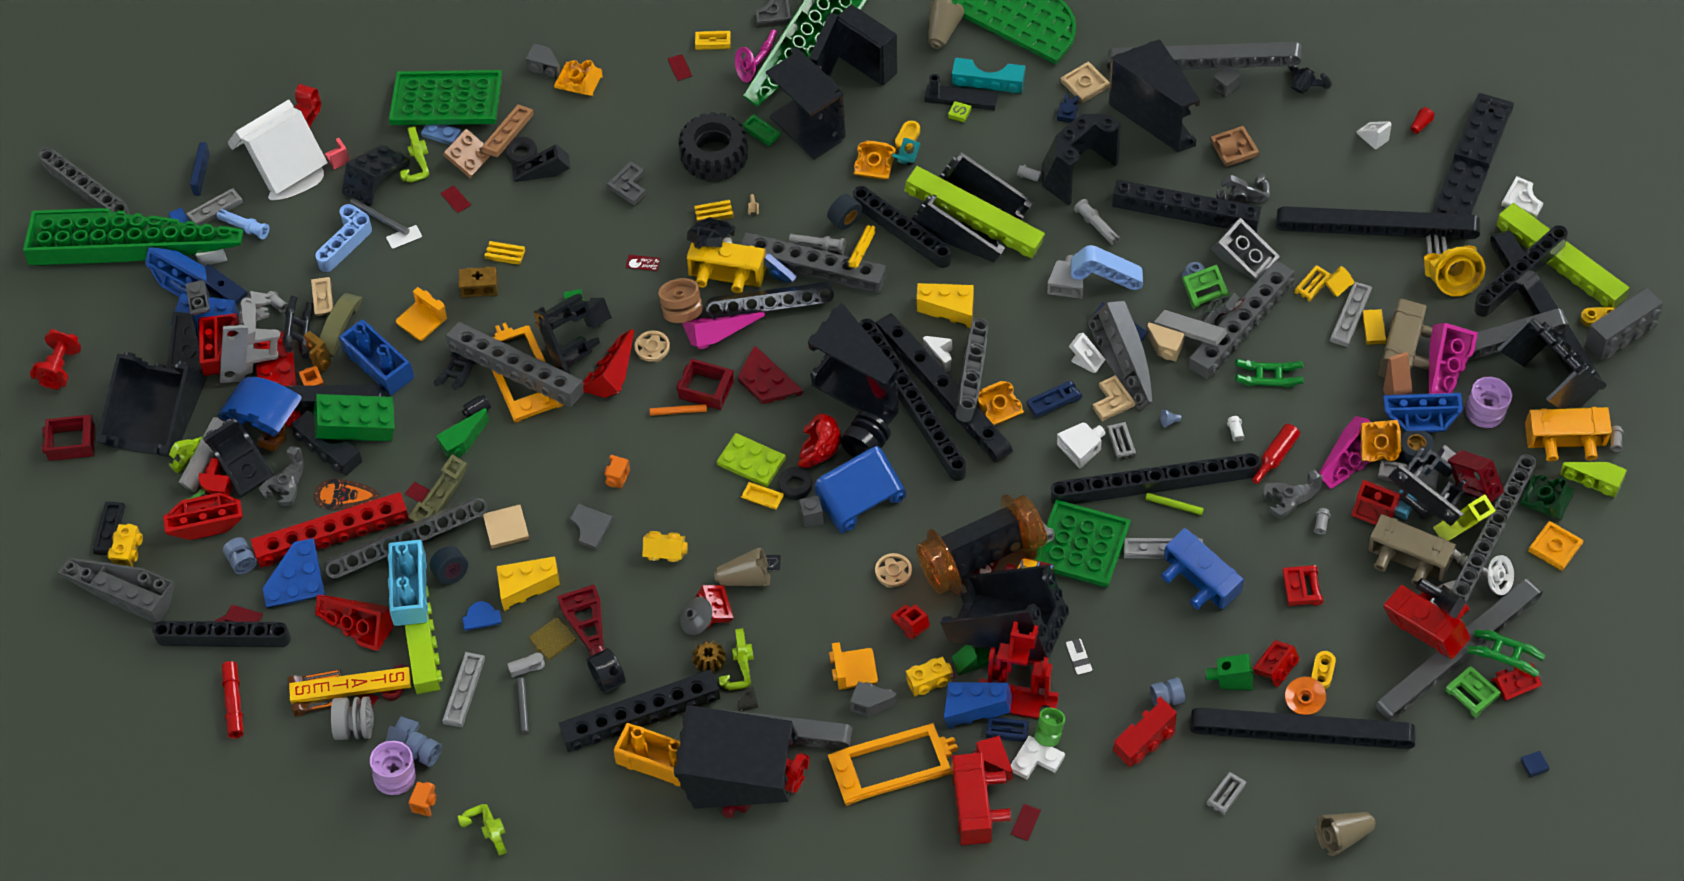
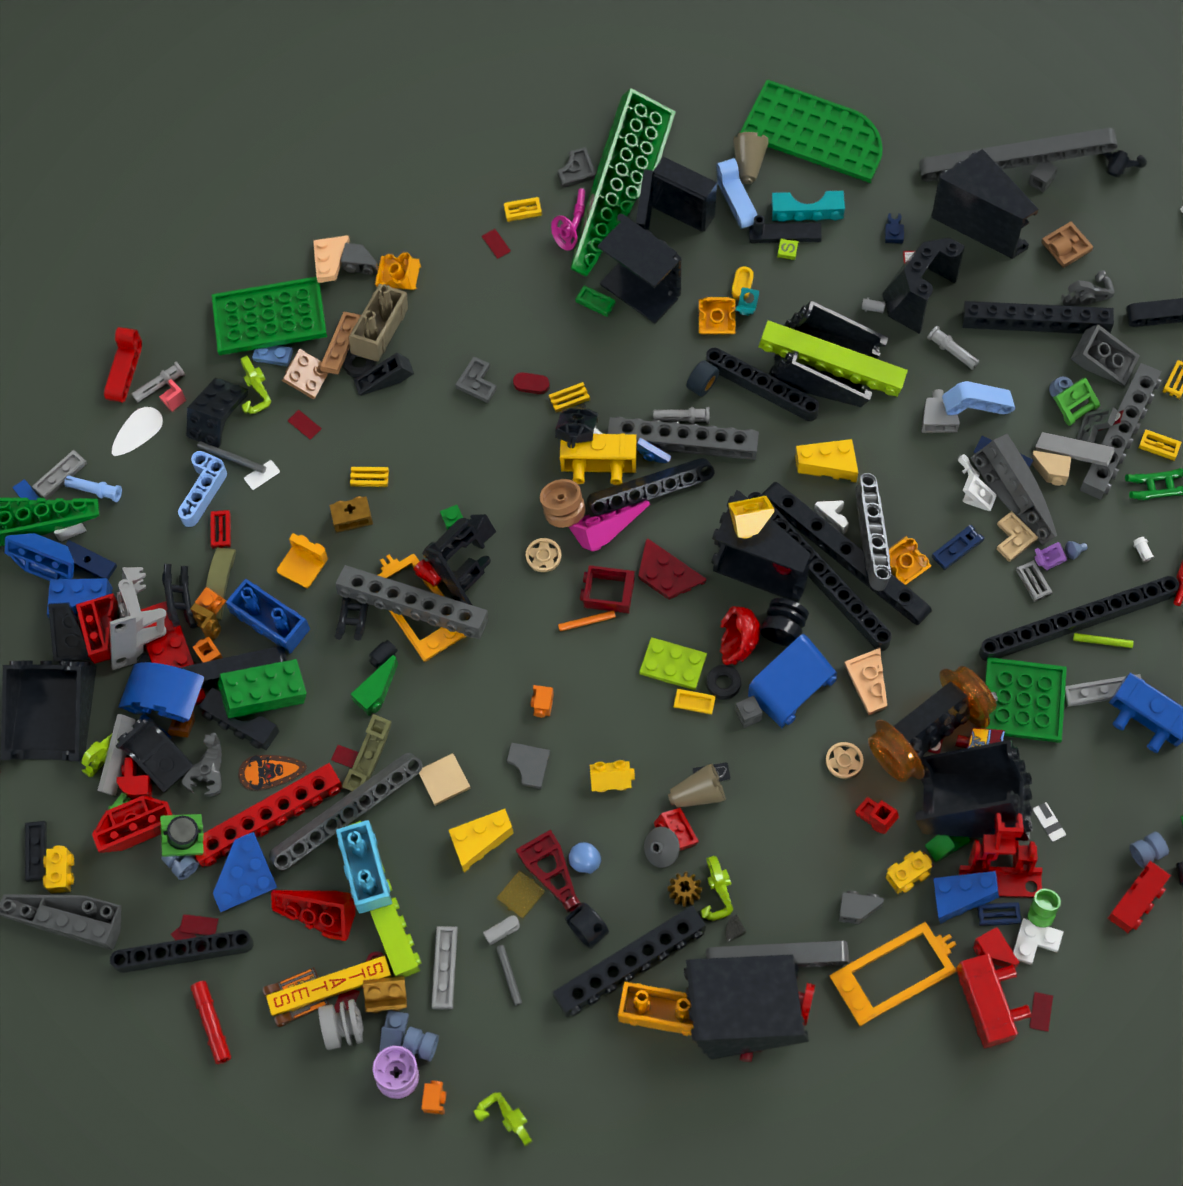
camera: 10 degrees left, 10 degrees up
dark grey slope [185,280,211,316] -> none
dark blue tile [190,142,210,196] -> none
white container [227,100,328,194] -> none
light grey pin [267,291,288,313] -> none
tan plate [311,277,333,316] -> none
black wheel [429,546,468,585] -> none
blue piece [462,601,502,631] -> none
red wedge [583,329,634,398] -> none
dark red sticker [626,255,661,271] -> none
black tyre [679,112,748,181] -> none
tan hand [748,194,759,215] -> none
light orange bracket [829,642,878,690] -> none
yellow axle [848,225,876,268] -> none
white torso [1057,423,1105,469] -> none
tan tile [1060,61,1110,103] -> none
none -> light grey pin [131,361,185,403]
none -> piece [160,814,203,857]
none -> orange brick [195,587,227,616]
none -> red tile [211,510,231,549]
none -> light nougat wing [313,235,350,283]
none -> dark tan piece [349,284,408,362]
none -> pearl gold bracket [363,976,407,1013]
none -> red cone [413,559,442,587]
none -> dark red tile [513,372,550,394]
none -> medium blue hair [568,842,601,874]
none -> light blue beam [716,158,757,229]
none -> yellow slope [728,496,774,539]
none -> light nougat wing [844,648,887,715]
none -> white piece [958,454,980,477]
none -> medium lavender bracket [1034,542,1068,570]
none -> yellow tile [1138,429,1182,461]

